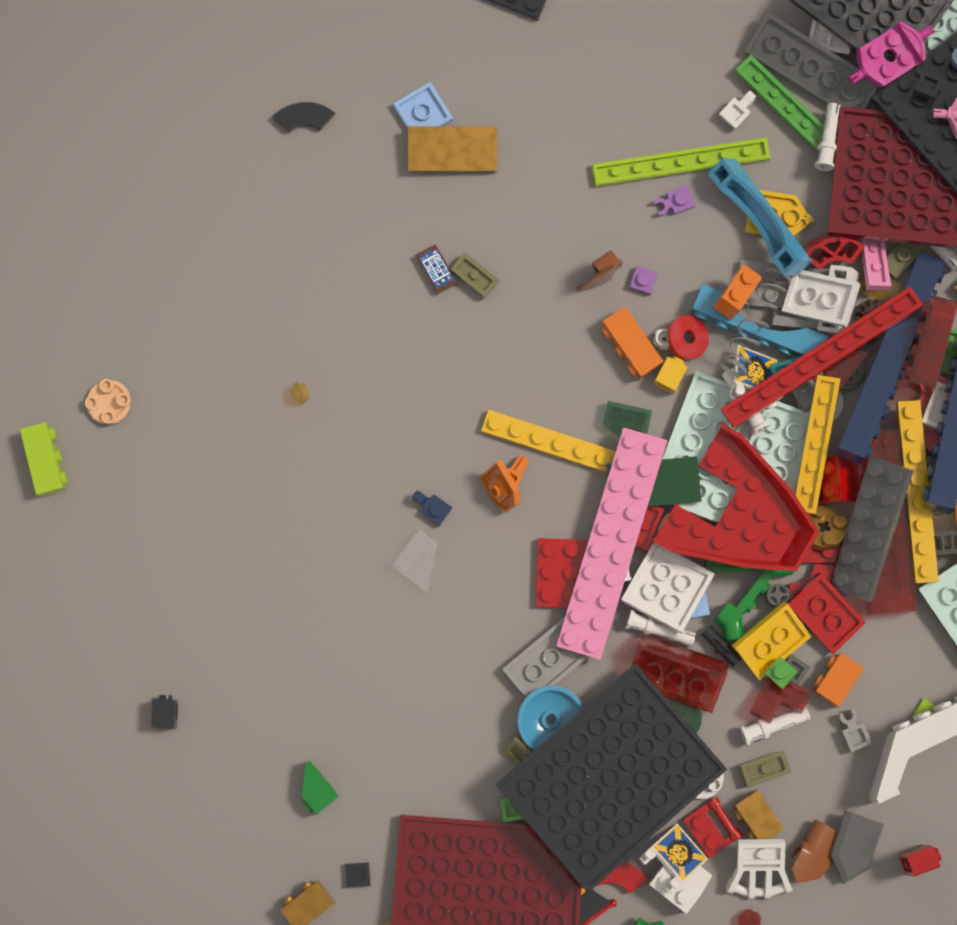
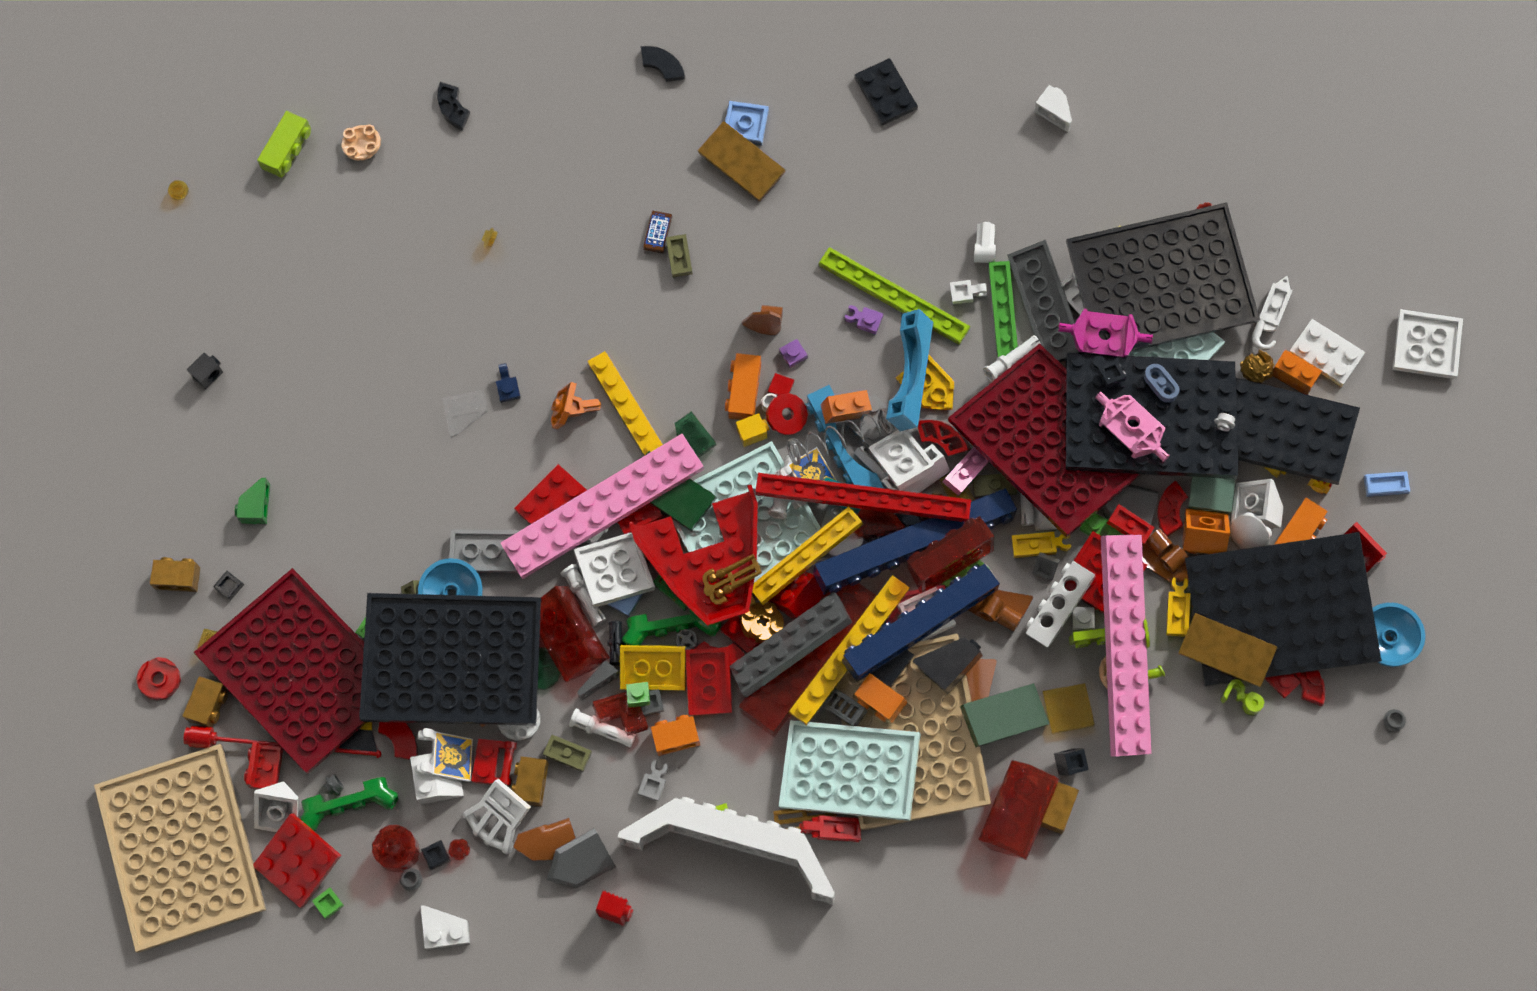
camera: 50 degrees right, 10 degrees down
none -> black tile [437,82,470,130]
none -> dark grey slope [577,661,619,700]
none -> pearl gold piece [703,554,762,605]
none -> red tile [768,373,795,396]
none -> white piece [974,222,996,263]

